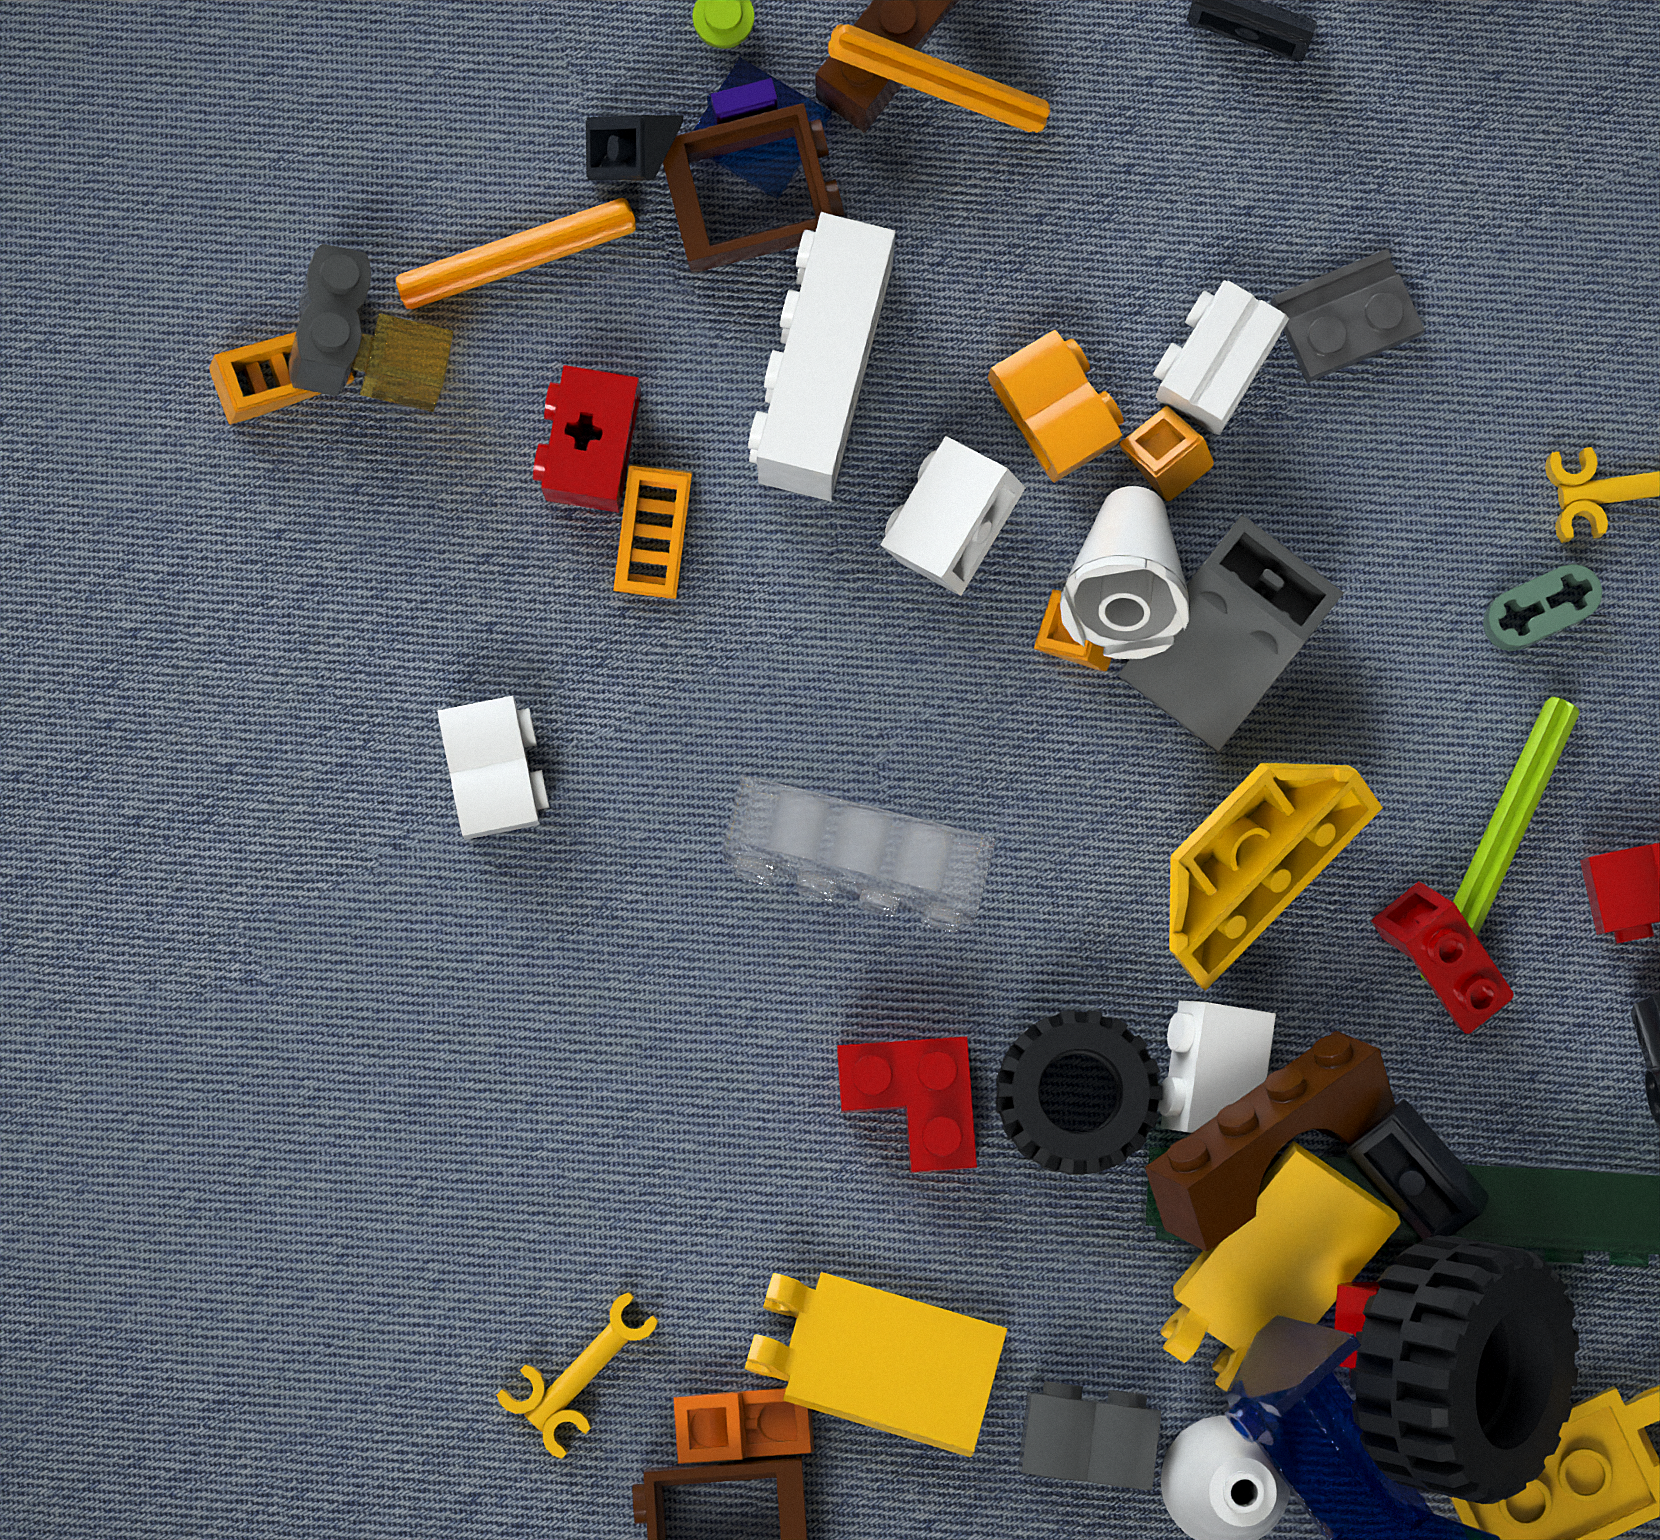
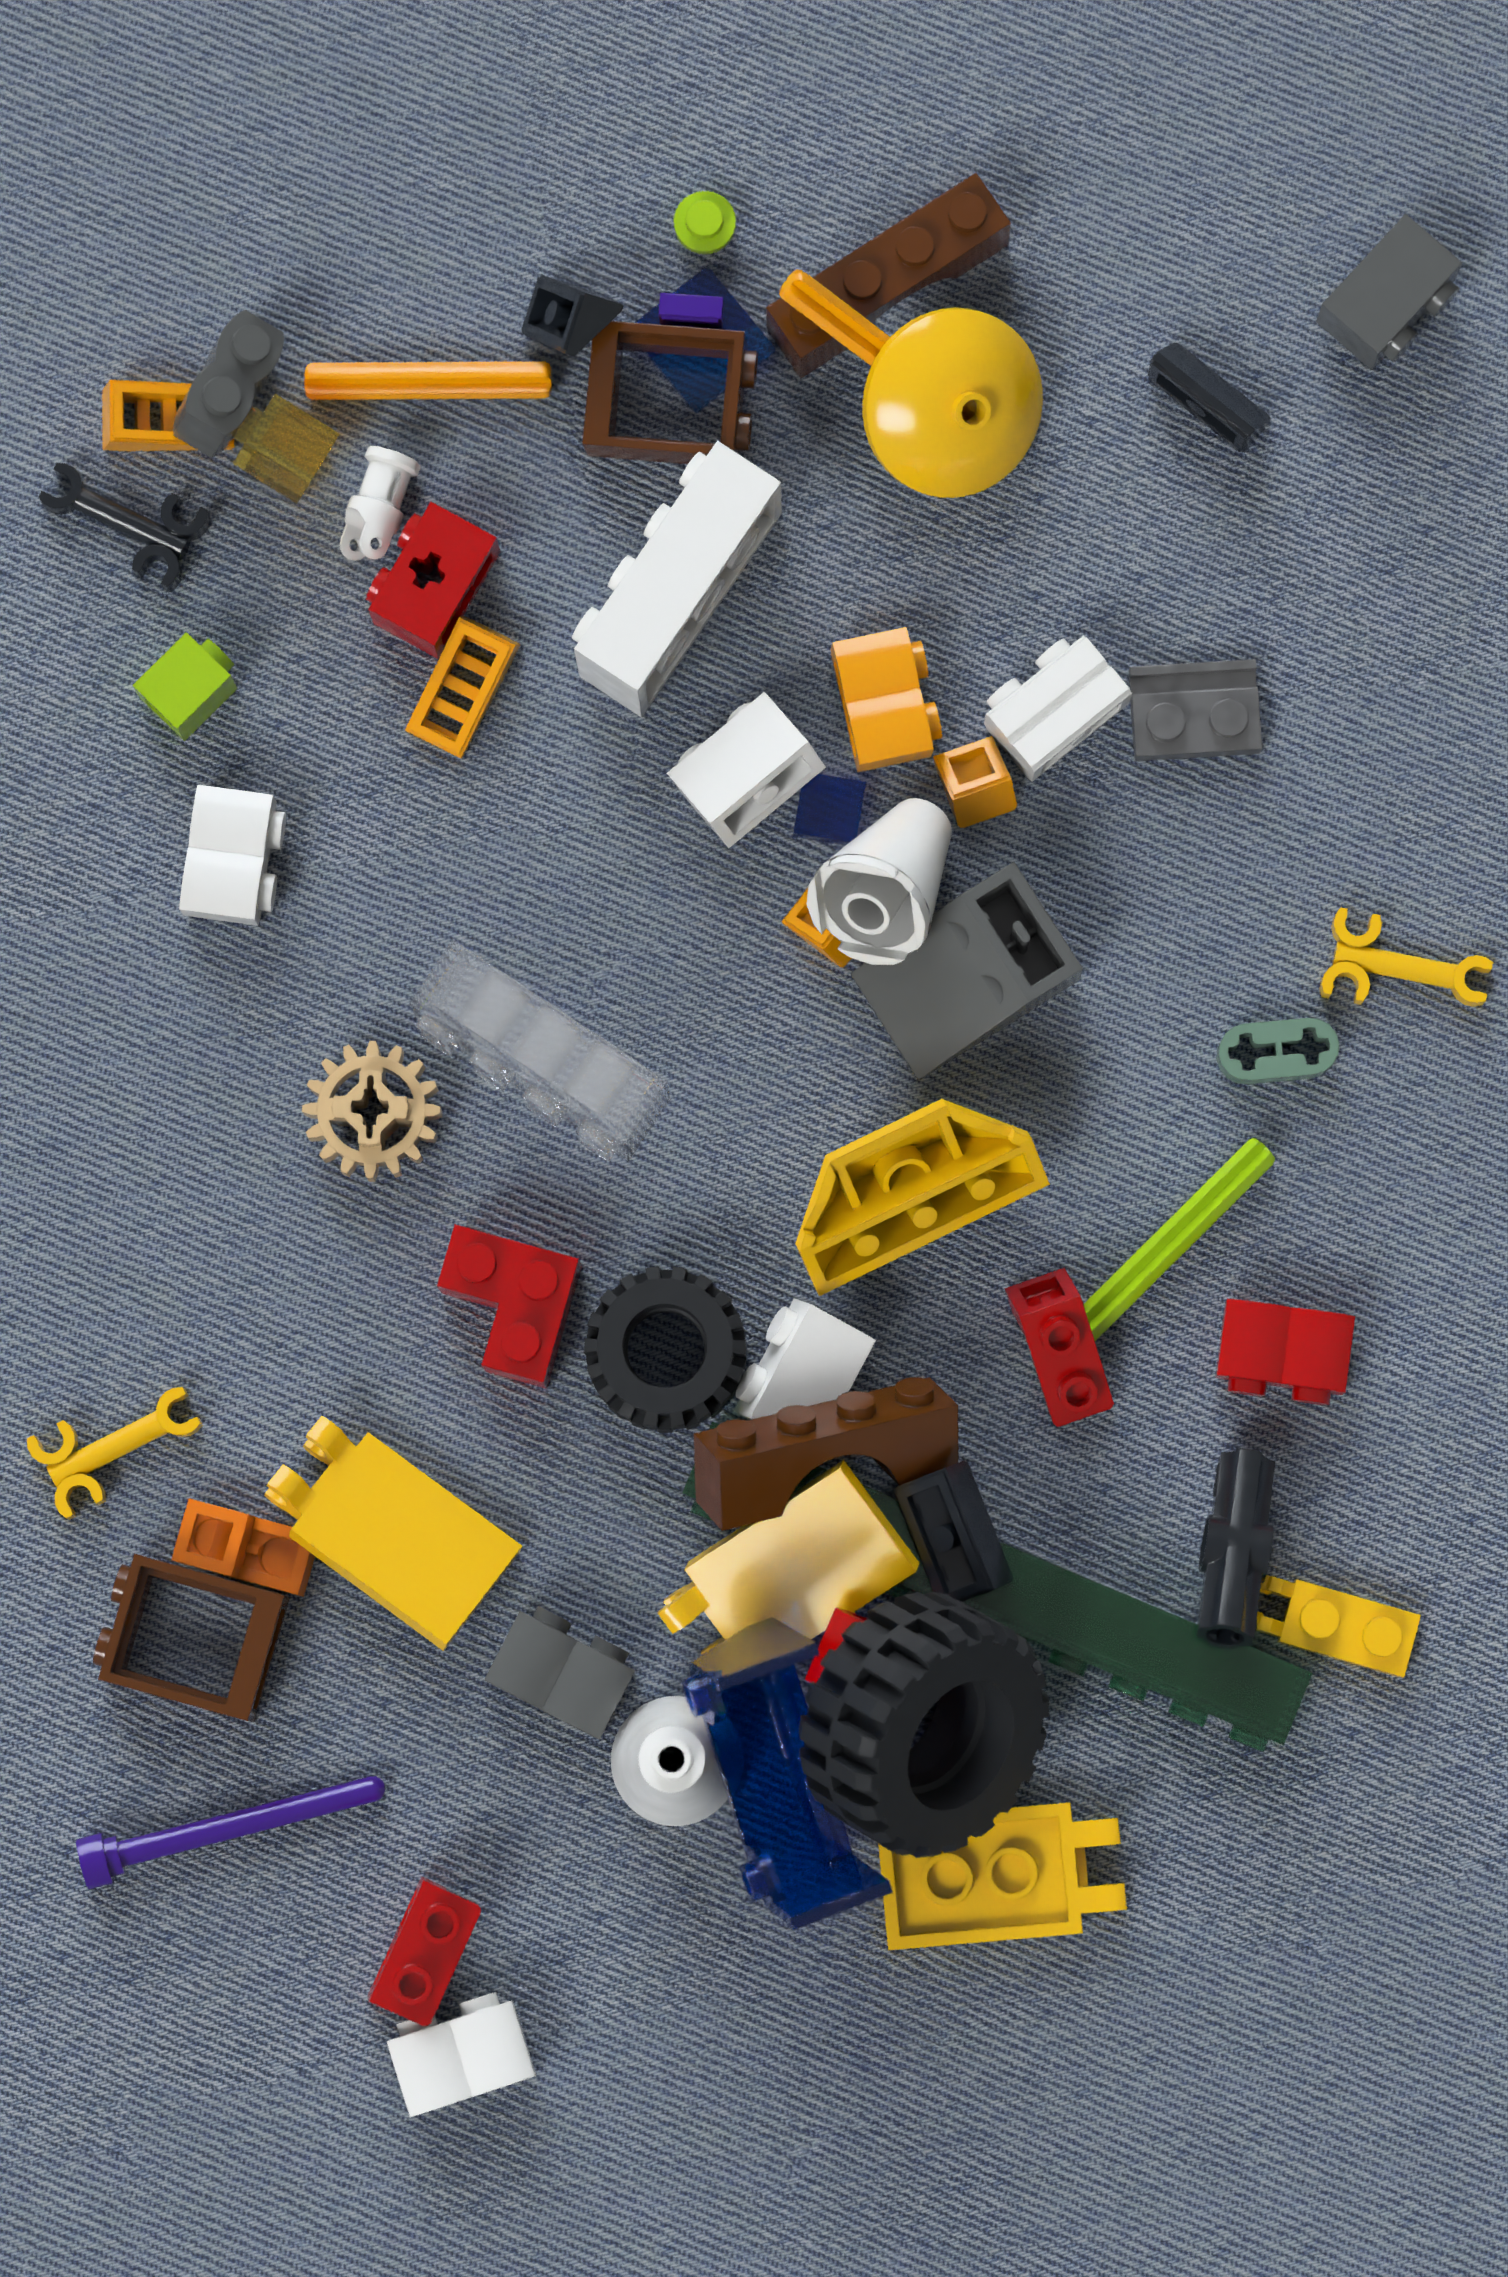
camera: 25 degrees right, 0 degrees up
none -> black bar [38,463,210,593]
none -> lime brick [132,632,238,742]
none -> tan gear [302,1041,442,1182]
none -> white piece [340,446,421,561]
none -> clear blue tile [793,774,866,846]
none -> yellow dish [862,307,1043,498]

